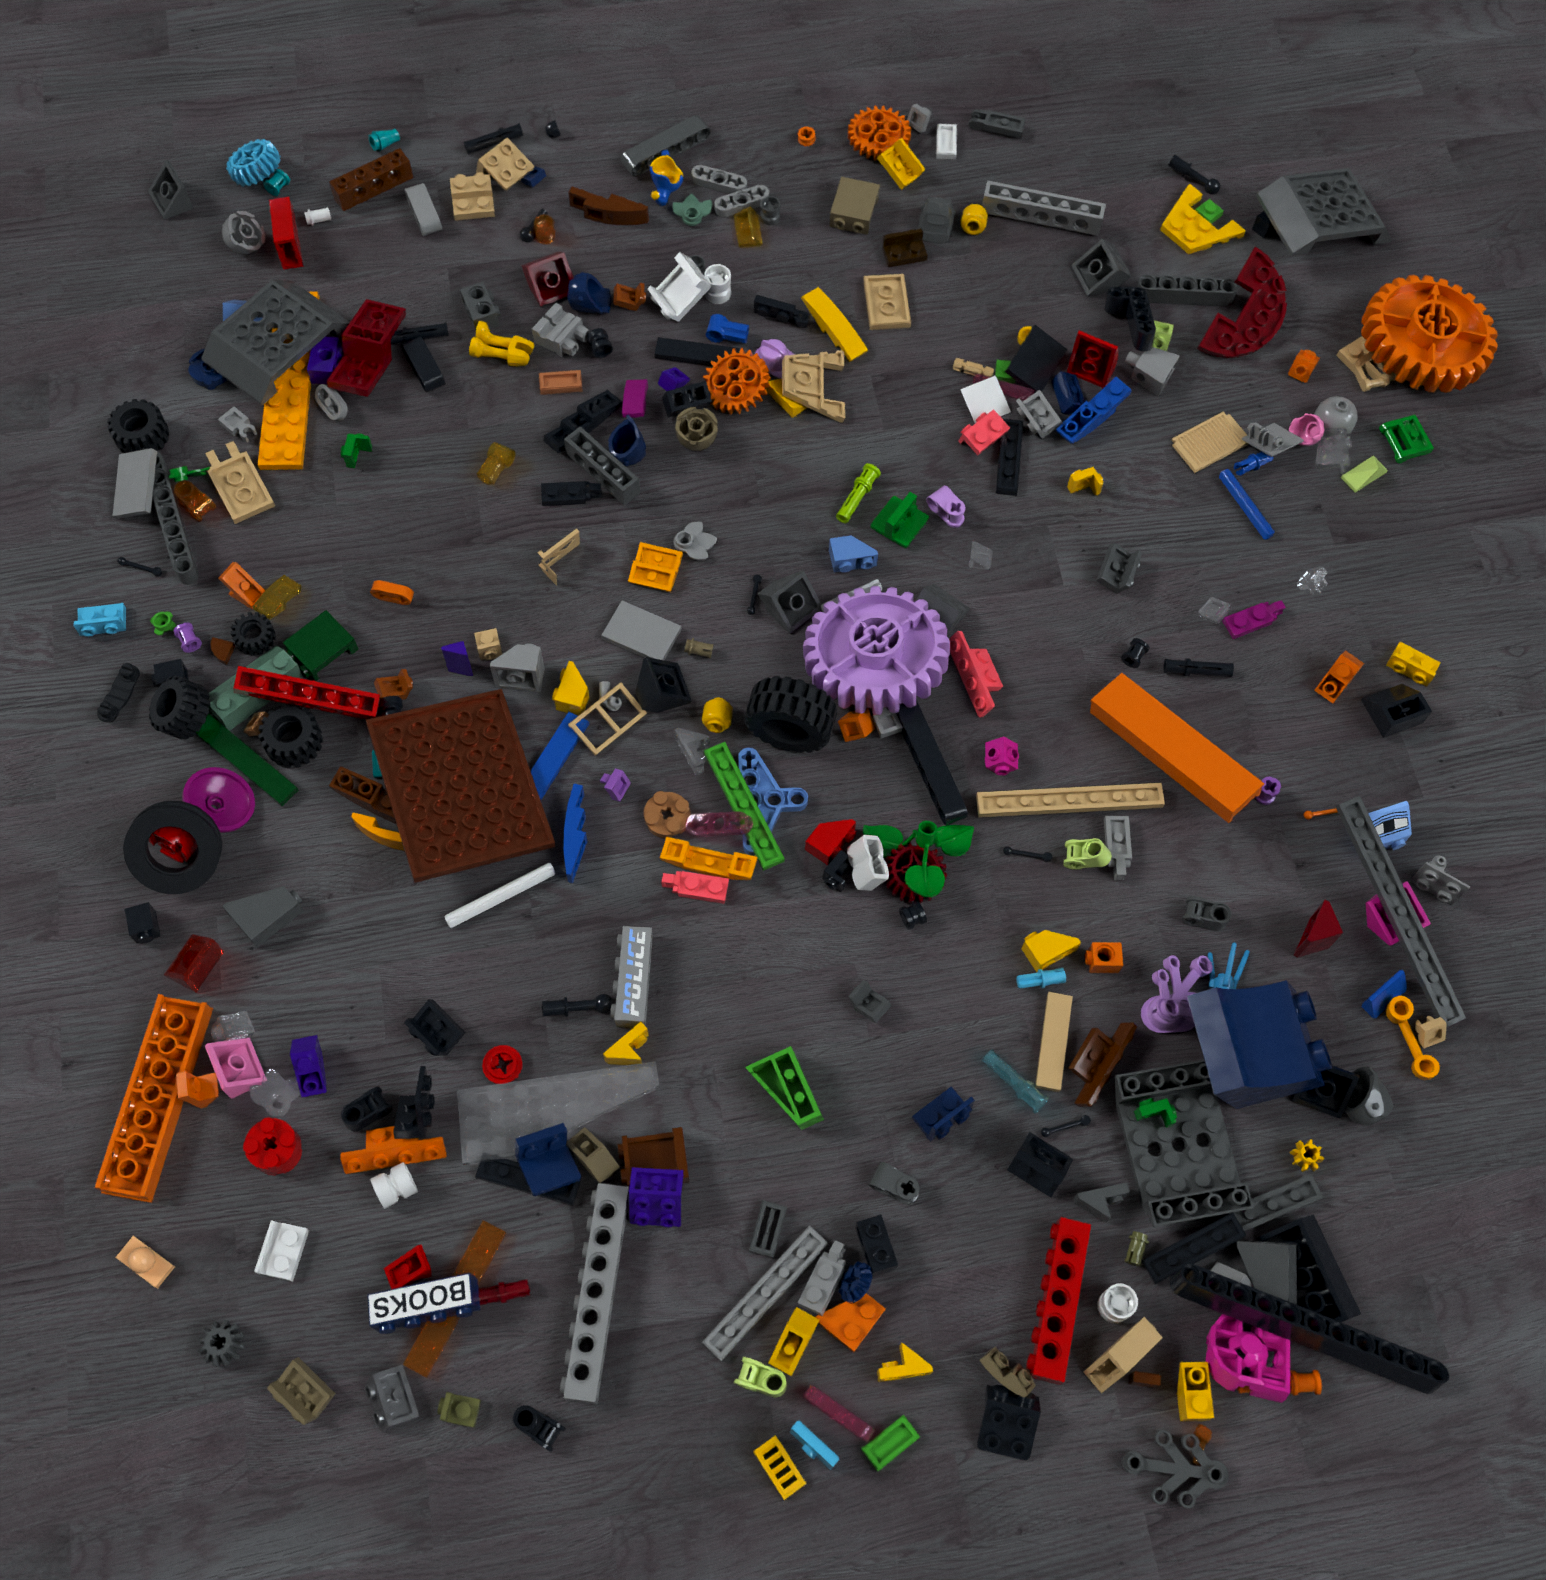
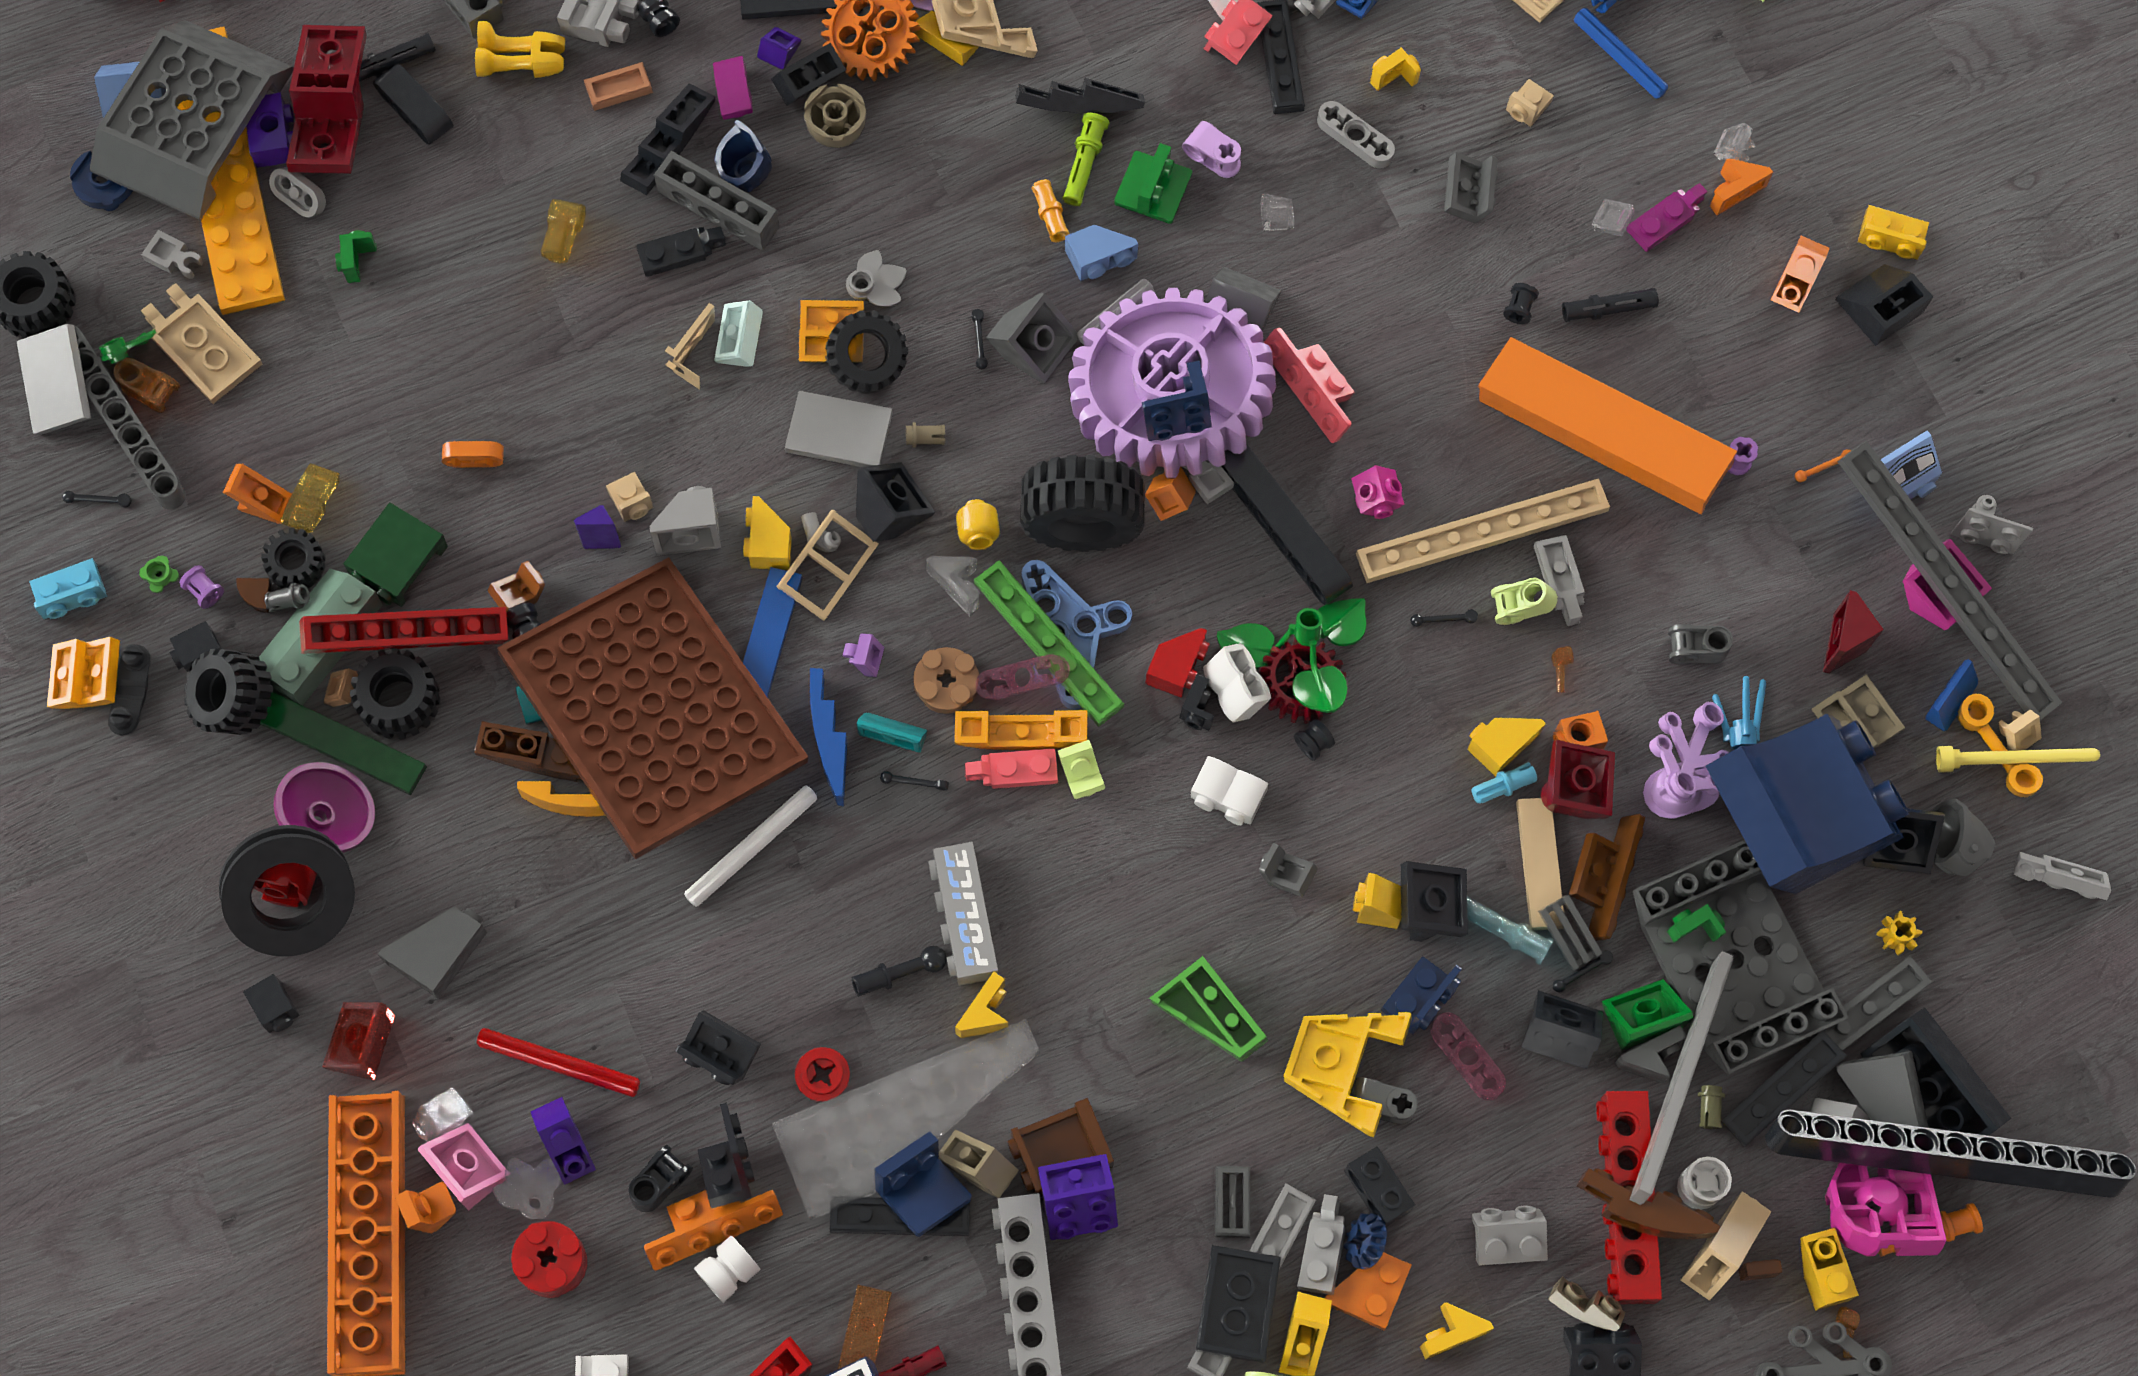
camera: 15 degrees left, 5 degrees up
none -> light orange slope [47,637,120,709]
none -> dark grey pin [264,583,310,613]
none -> red axle [477,1028,640,1097]
none -> light aqua slope [714,300,763,367]
none -> black tyre [825,310,908,393]
none -> teal slope [857,712,927,753]
none -> black hinge [880,771,949,791]
none -> black slope [1015,78,1145,114]
none -> light orange pin [1032,179,1070,243]
none -> yellowish green bracket [1058,740,1105,799]
none -> dark blue bracket [1142,360,1212,441]
none -> white brick [1191,756,1268,825]
none -> black tile [1195,1245,1281,1363]
none -> yellow wing [1284,1012,1412,1137]
none -> light grey beam [1317,101,1395,169]
none -> yellow slope [1353,873,1401,929]
none -> black bracket [1400,861,1468,942]
none -> clear pink beam [1431,1012,1506,1100]
none -> light grey bracket [1472,1206,1548,1266]
none -> tan bracket [1506,79,1554,127]
none -> dark grey tile [1538,895,1603,970]
none -> dark red slope [1541,740,1615,819]
none -> clear orange hand [1551,646,1574,693]
none -> reddish brown slope [1577,1168,1721,1239]
none -> green slope [1602,979,1693,1051]
none -> light grey tile [1630,951,1733,1205]
none -> orange slope [1710,159,1773,216]
none -> dark tan slope [1811,675,1905,749]
none -> light yellow piece [1936,746,2100,773]
none -> light grey hinge [2013,852,2111,900]

